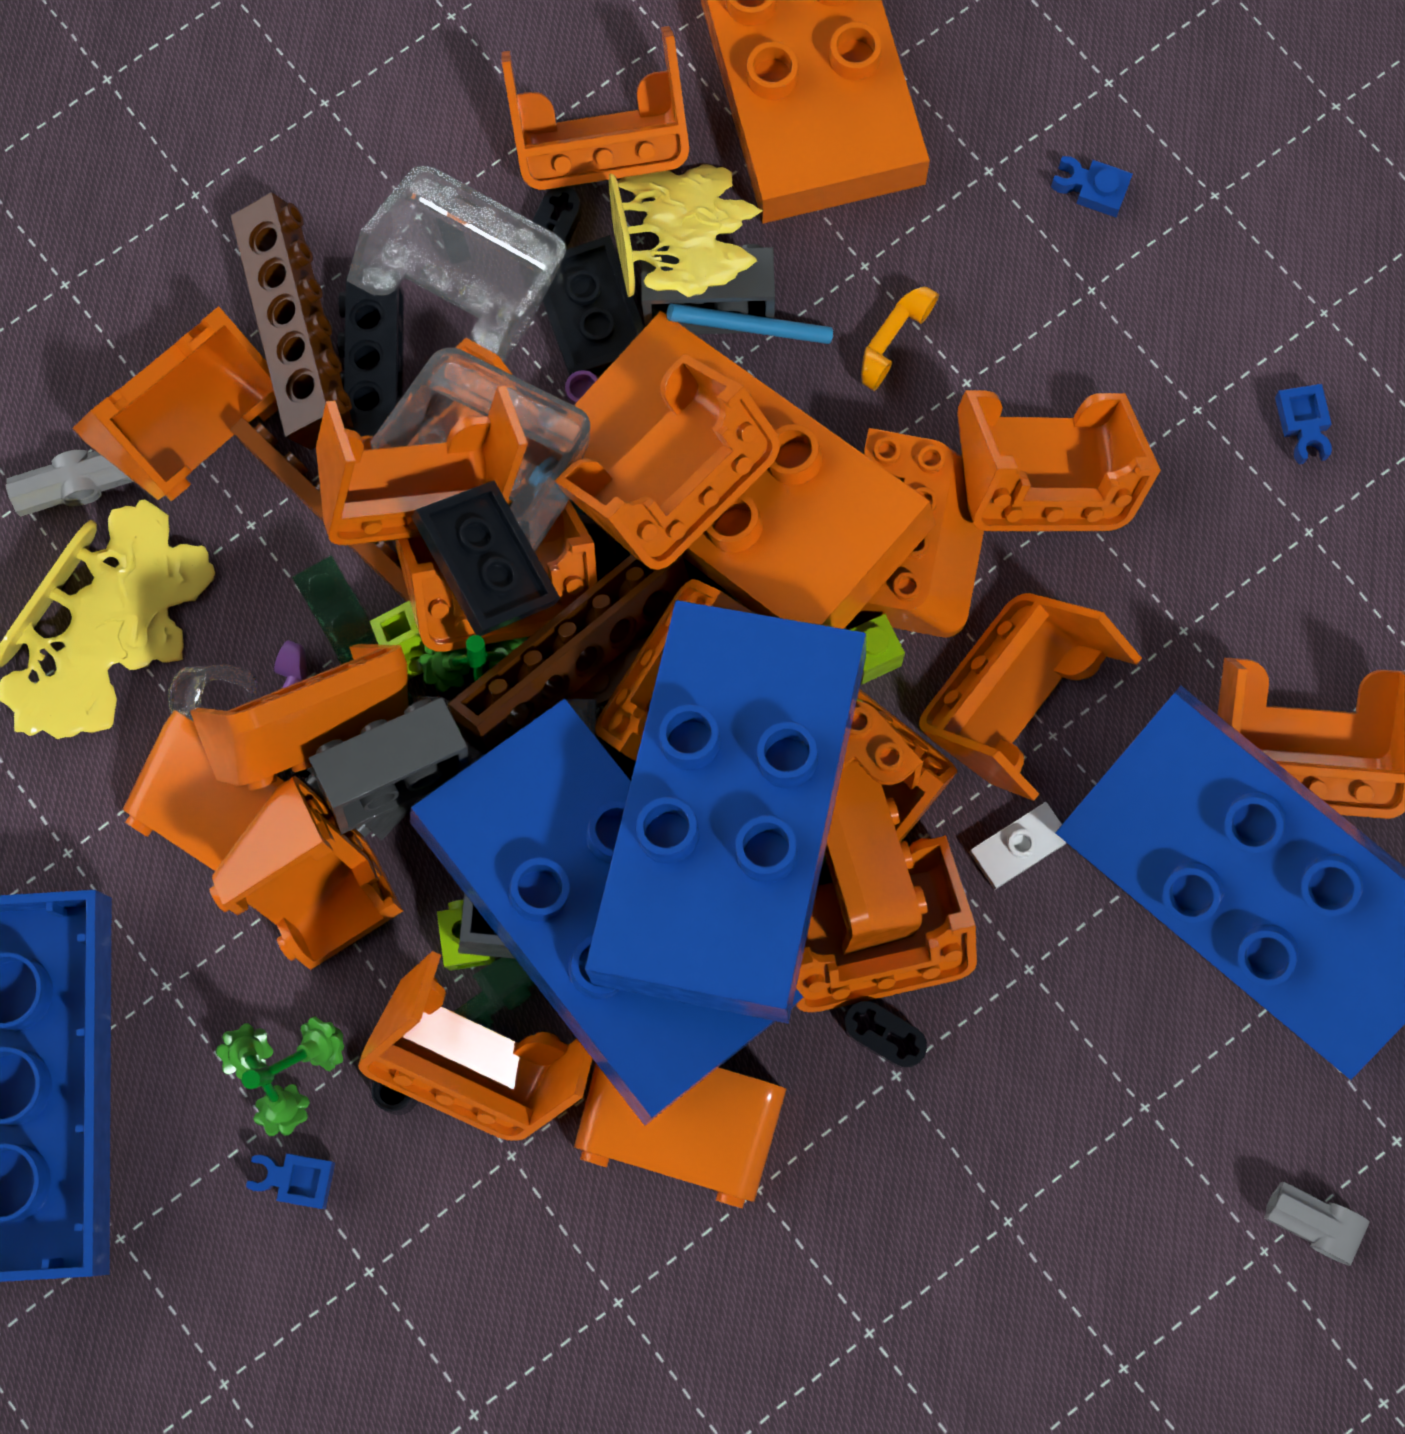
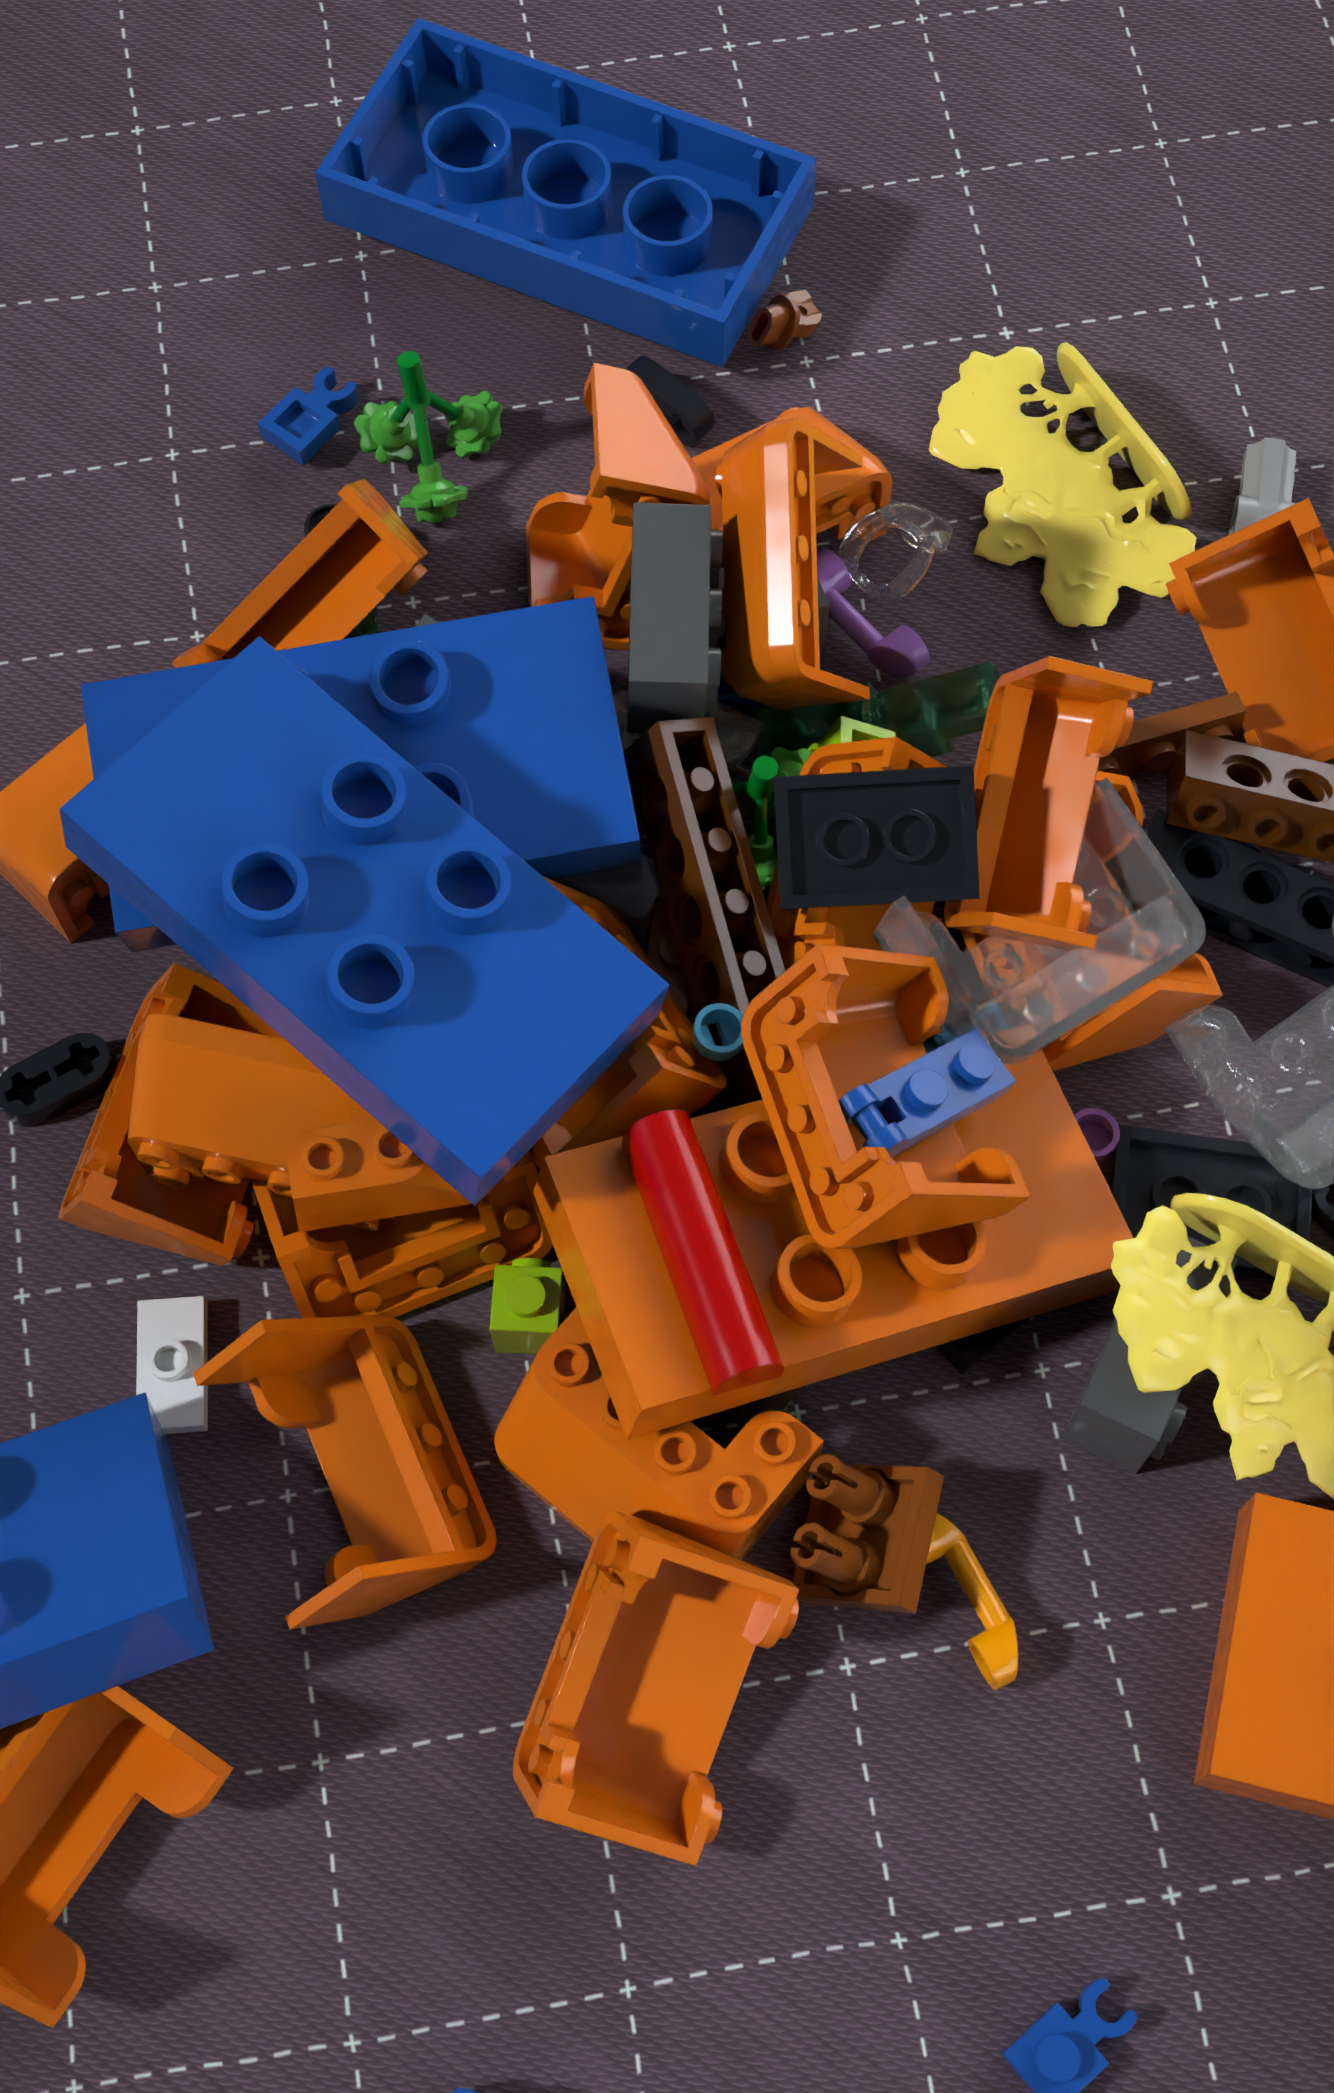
camera: 115 degrees right, 10 degrees down
dark azure bar [667,303,833,344] -> none
none -> red brick [621,1109,785,1396]
none -> black beam [625,356,715,447]
none -> medium azure hinge [692,1003,743,1062]
none -> dark orange piece [747,289,822,350]
none -> dark orange plate [791,1454,944,1614]
none -> plate [839,1028,1016,1157]

